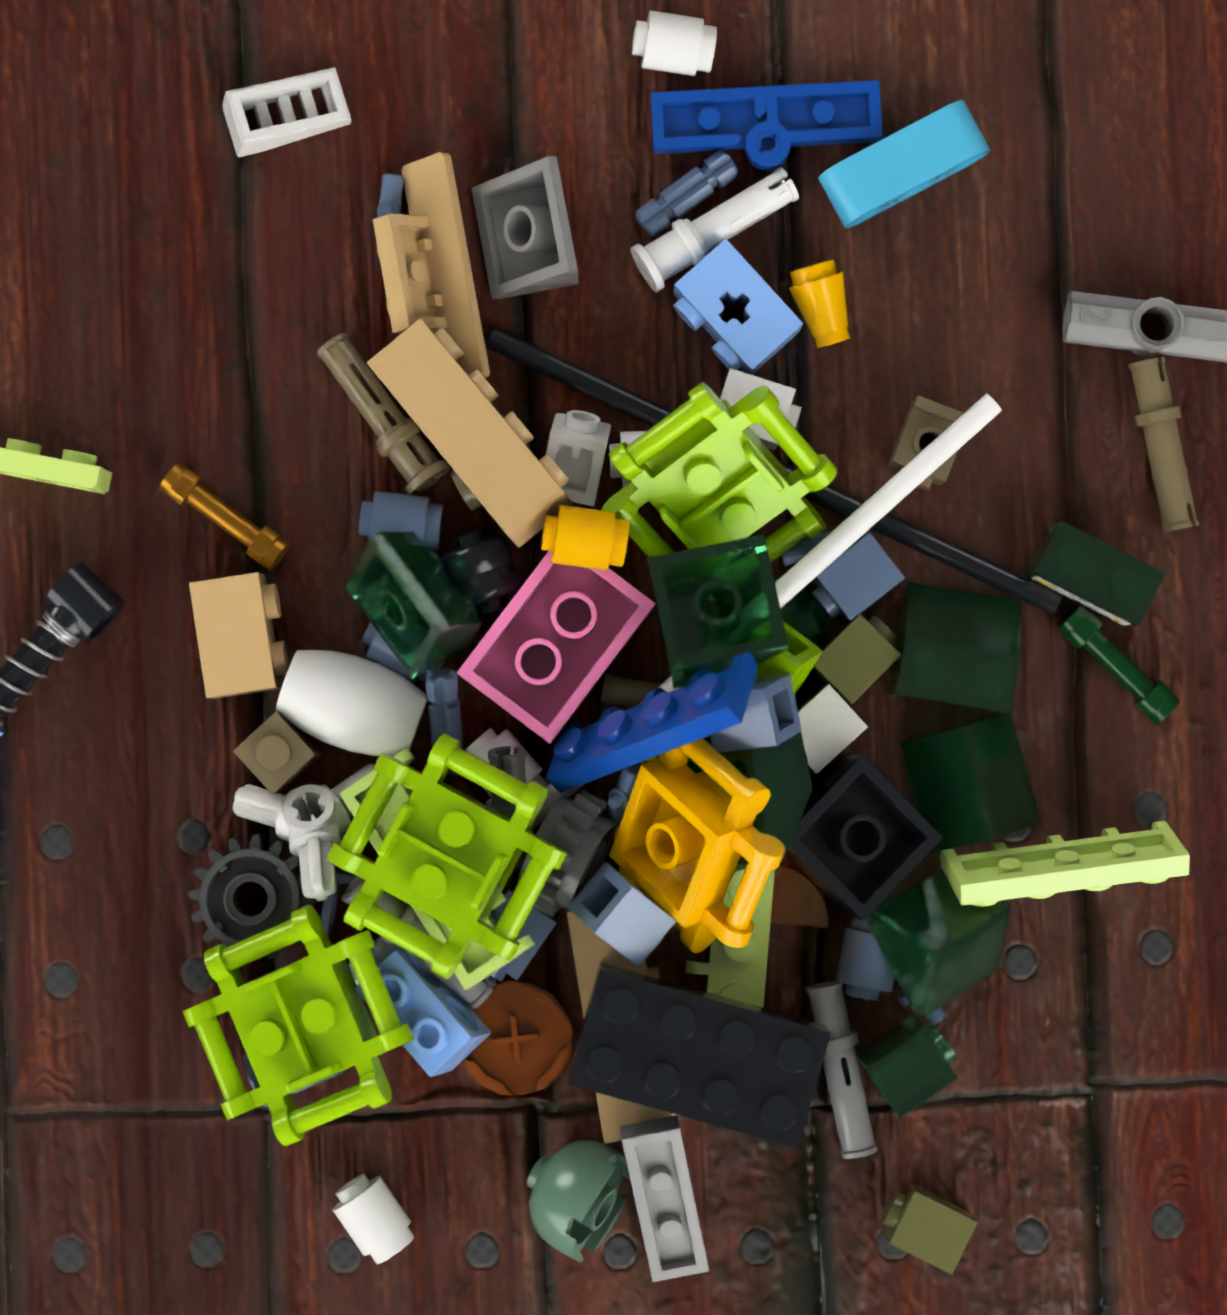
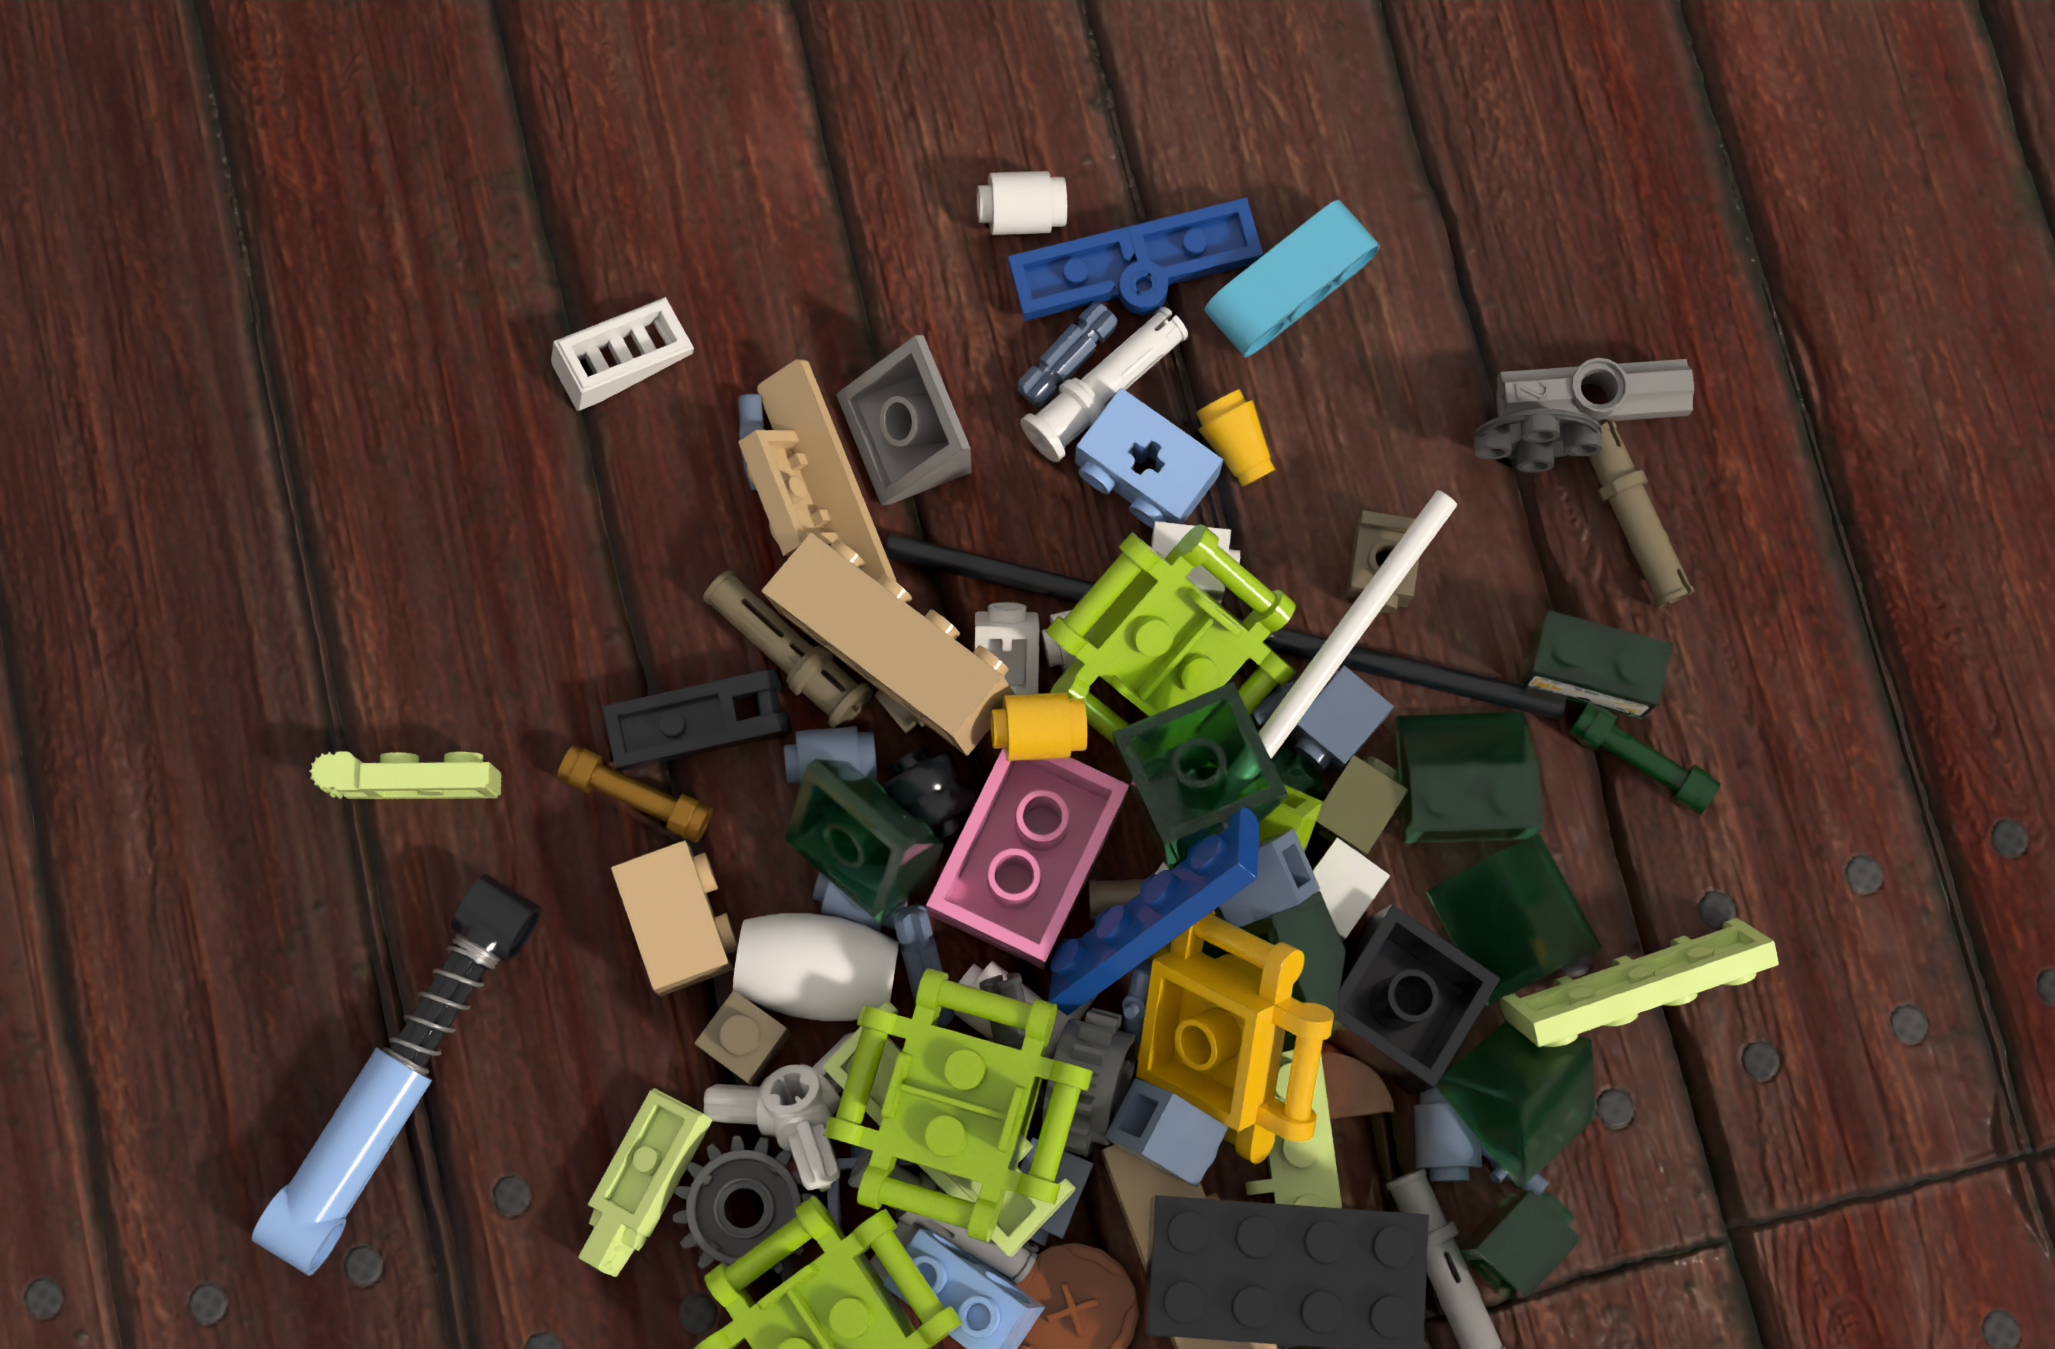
camera: 10 degrees left, 10 degrees down
none -> yellowish green hinge [578,1088,713,1277]
none -> black plate [602,670,793,772]
none -> dark grey dish [1473,408,1602,473]

